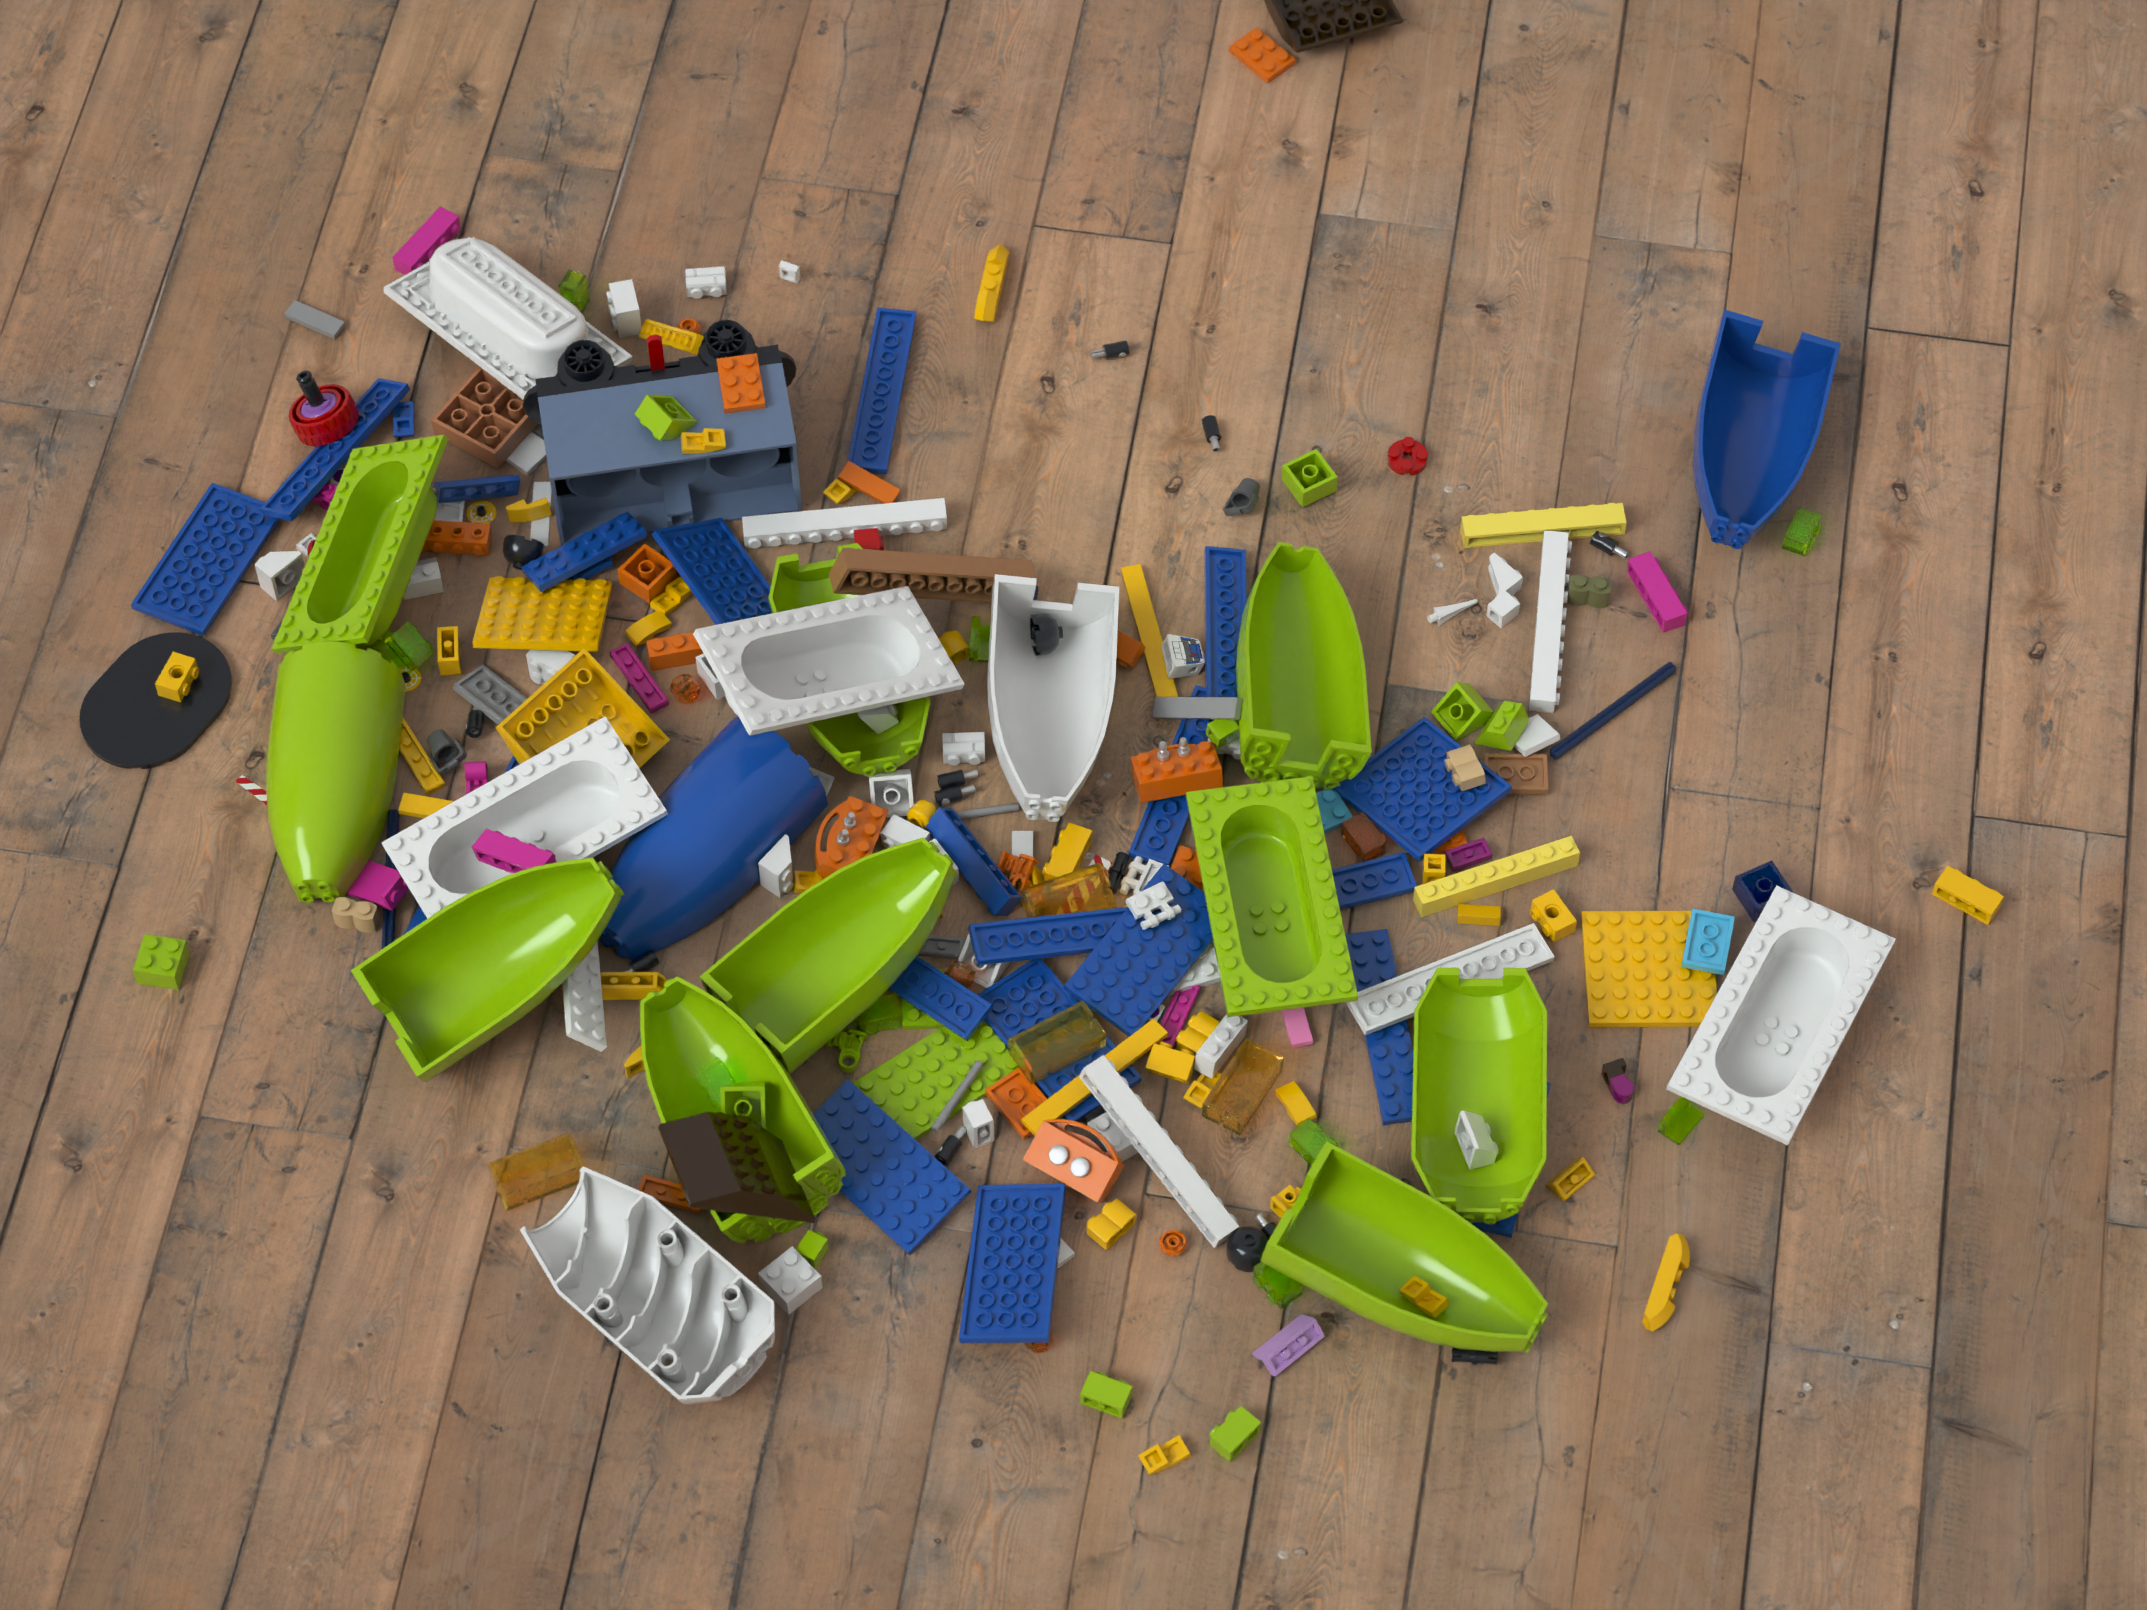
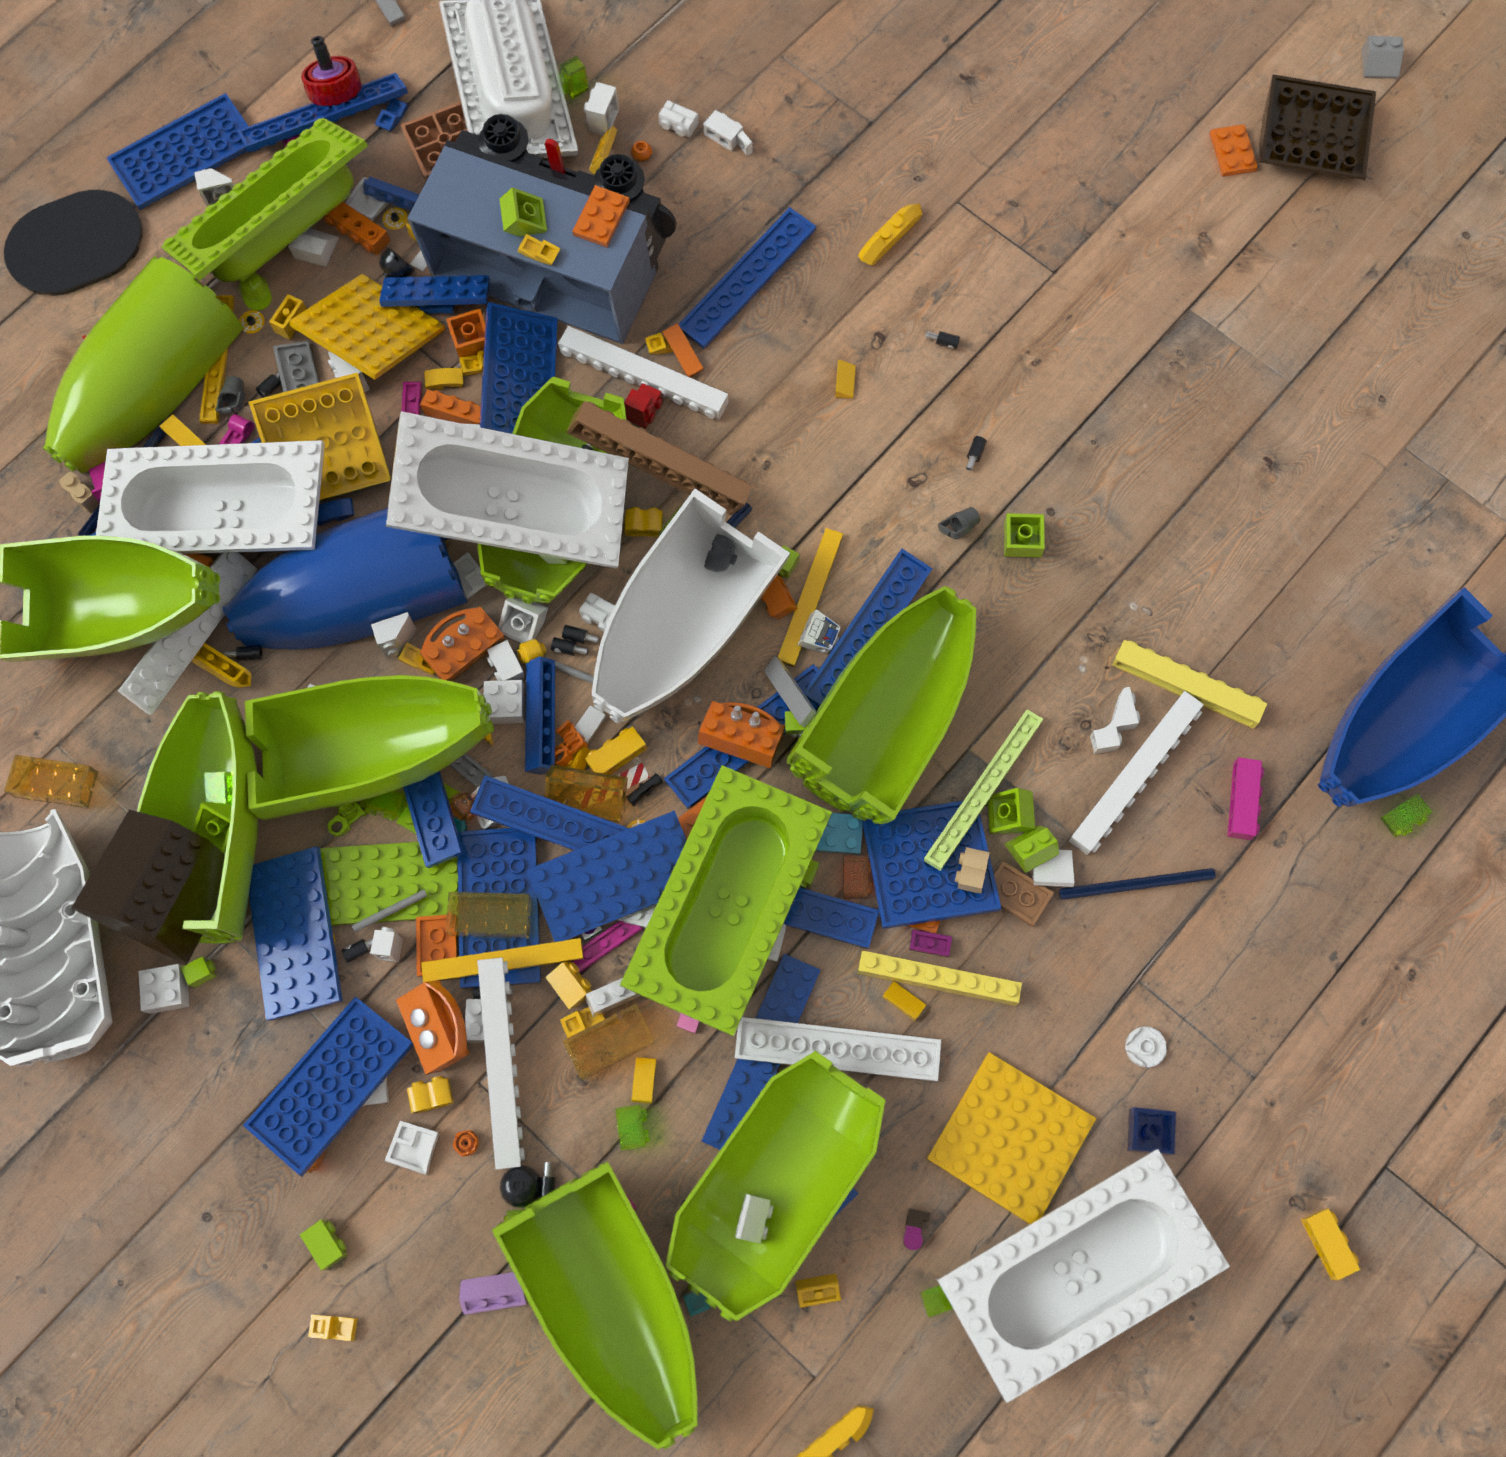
camera: 35 degrees right, 15 degrees up
yellow brick [155,652,199,702] -> none
clear neon green brick [384,621,435,672] -> none
dark pink brick [472,828,557,874] -> none
white plate [1120,856,1169,895] -> none
white plate [1125,881,1181,930] -> none
yellow brick [1176,1011,1220,1056] -> none
lime brick [1210,1406,1261,1462] -> none
yellow brick [1270,1185,1301,1219] -> none
red plate [1388,437,1428,476] -> none
yellow slope [1399,1276,1450,1319] -> none
yellow brick [1422,854,1445,884] -> none
white piece [1427,599,1478,626] -> none
yellow brick [1530,889,1577,943] -> none
olive brick [1567,575,1611,608] -> none
black piece [1590,531,1629,559] -> none
medium azure plate [1681,908,1735,975] -> none
none -> white plate [385,1121,440,1176]
none -> white brick [703,110,743,151]
none -> yellow slope [835,360,856,399]
none -> yellowish green plate [924,710,1043,871]
none -> white tile [1125,1027,1167,1068]

